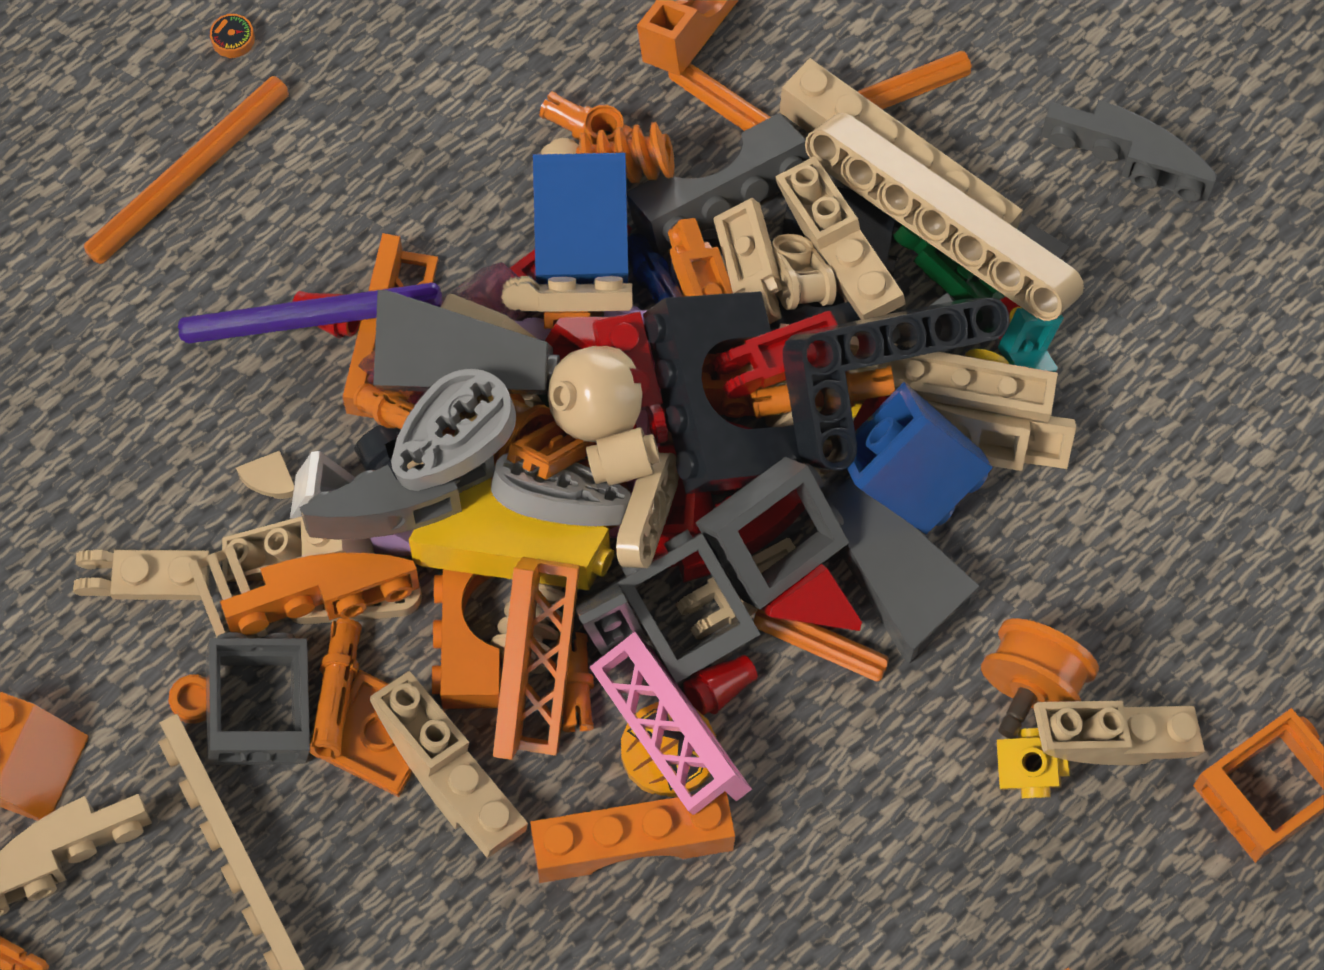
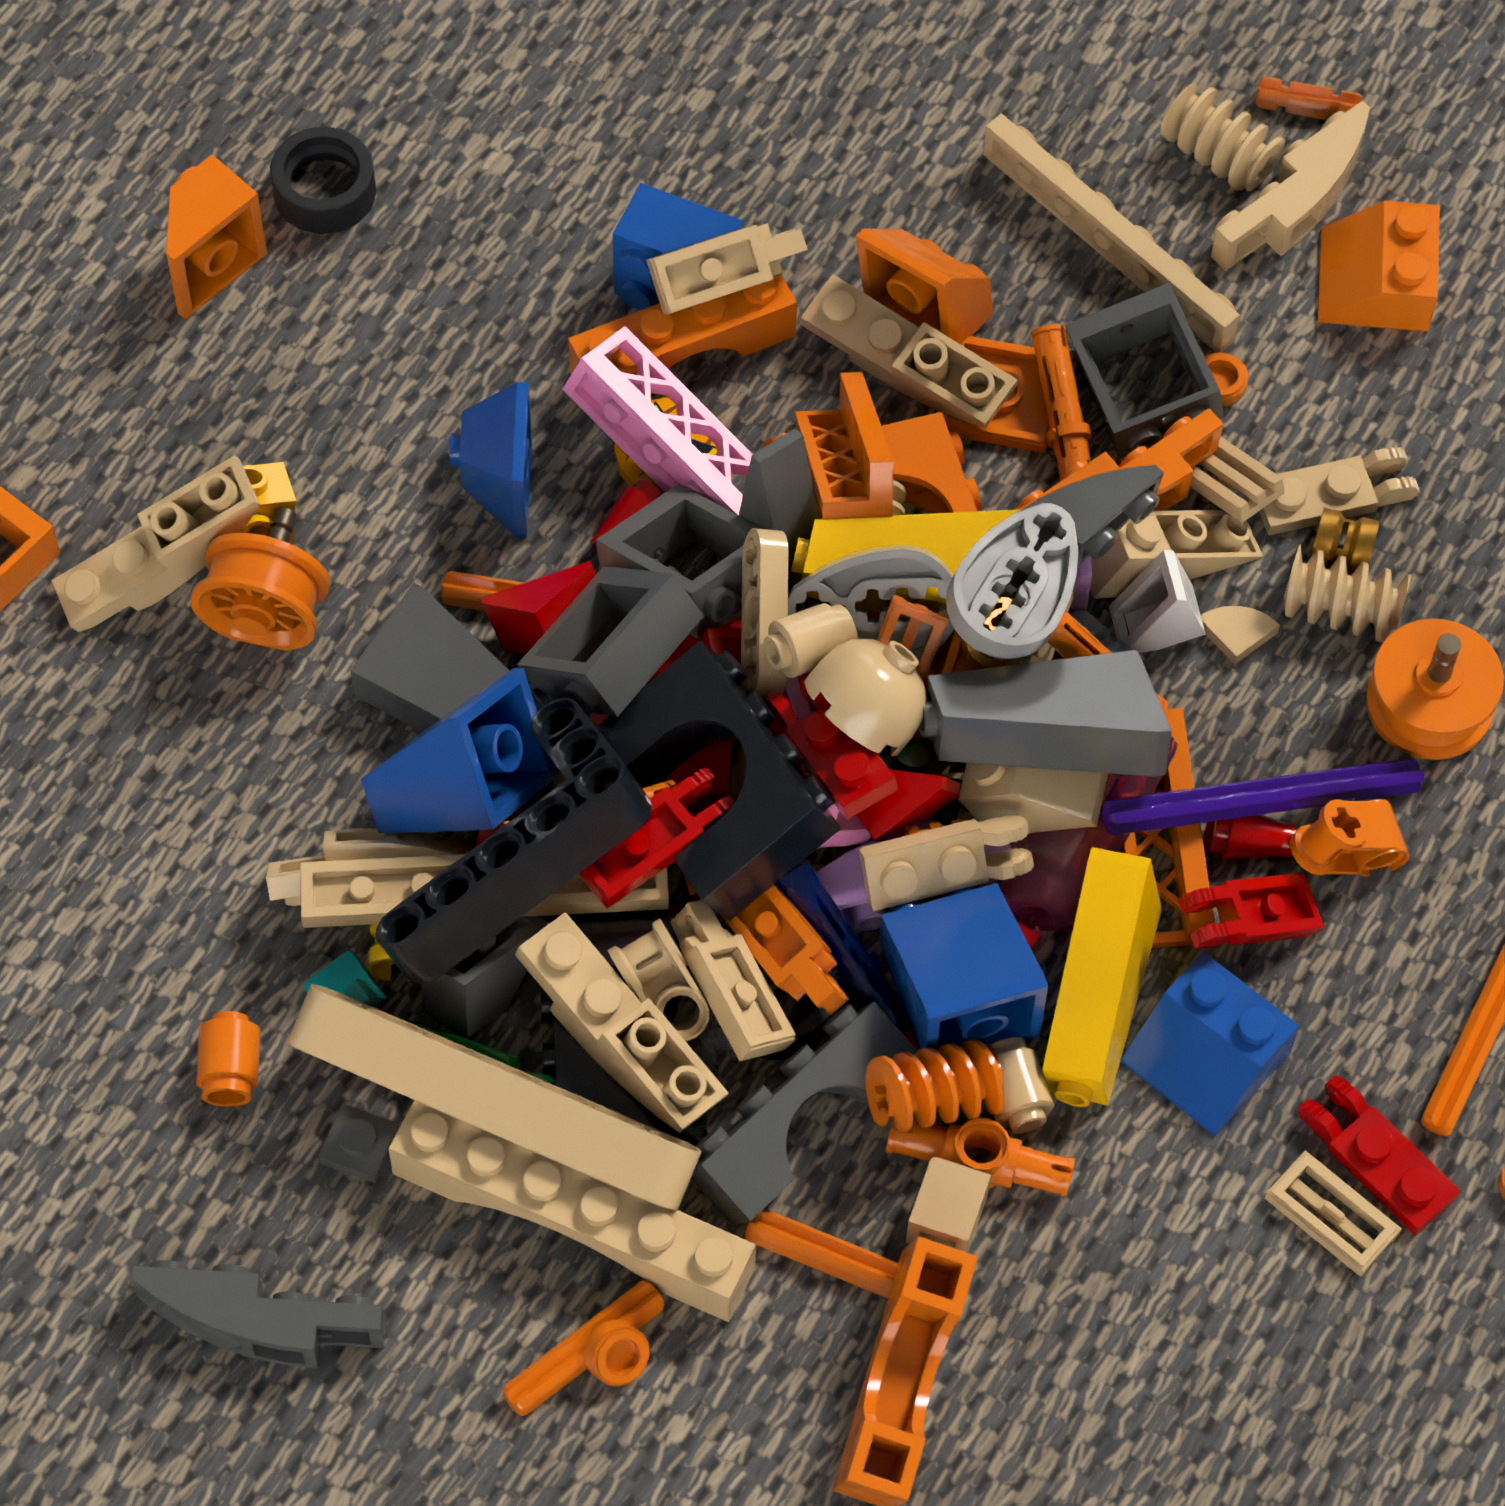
camera: 165 degrees right, 5 degrees down
none -> orange brick [196,1011,261,1106]
none -> blue slope [449,382,532,538]
none -> orange tile [583,1319,650,1387]
none -> blue slope [613,183,743,310]
none -> tan hinge [646,223,808,314]
none -> orange slope [856,228,993,344]
none -> tan panel [906,1157,991,1253]
none -> yellow slope [1042,847,1162,1107]
none -> blue slope [1120,951,1299,1137]
none -> tan piece [1161,83,1285,191]
none -> red hinge [1177,873,1325,949]
none -> tan tile [1265,1150,1402,1277]
none -> tan piece [1284,544,1412,643]
none -> orange piece [1290,799,1410,877]
none -> red hinge [1297,1075,1461,1236]
none -> pearl gold wheel [1311,507,1380,574]
none -> orange wheel [1366,619,1504,760]

